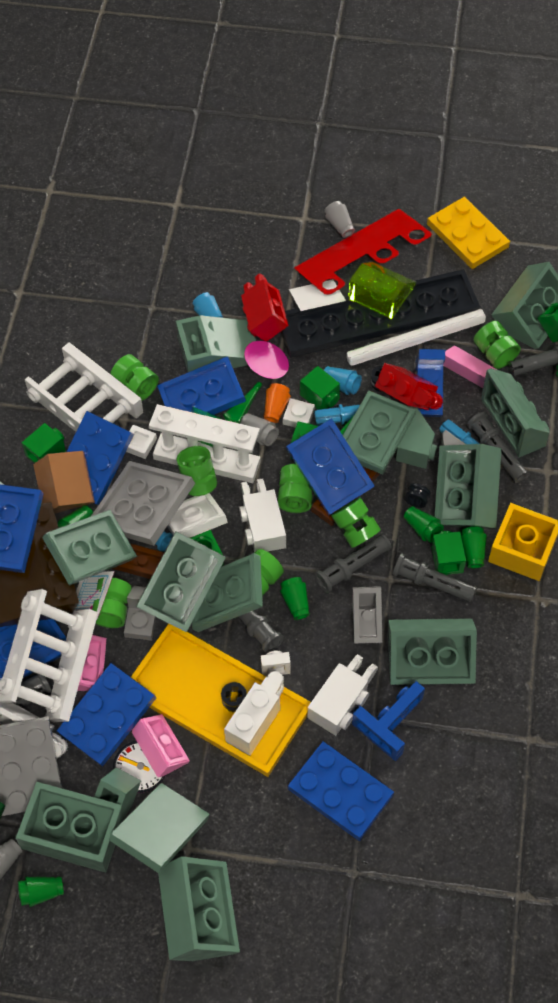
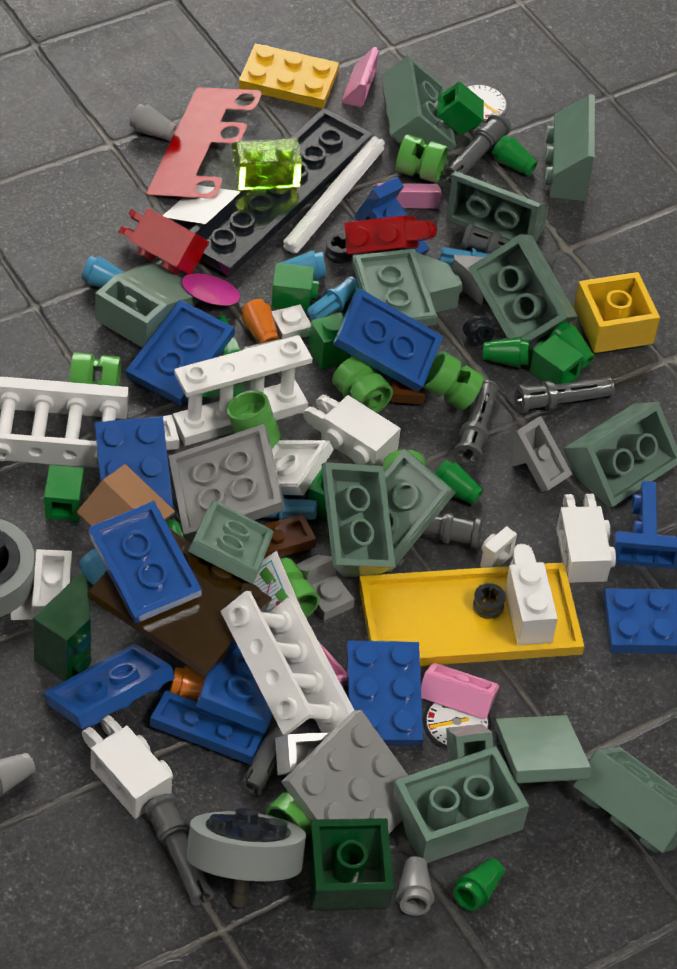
camera: 45 degrees left, 10 degrees down
none -> bright pink slope [342,47,379,107]

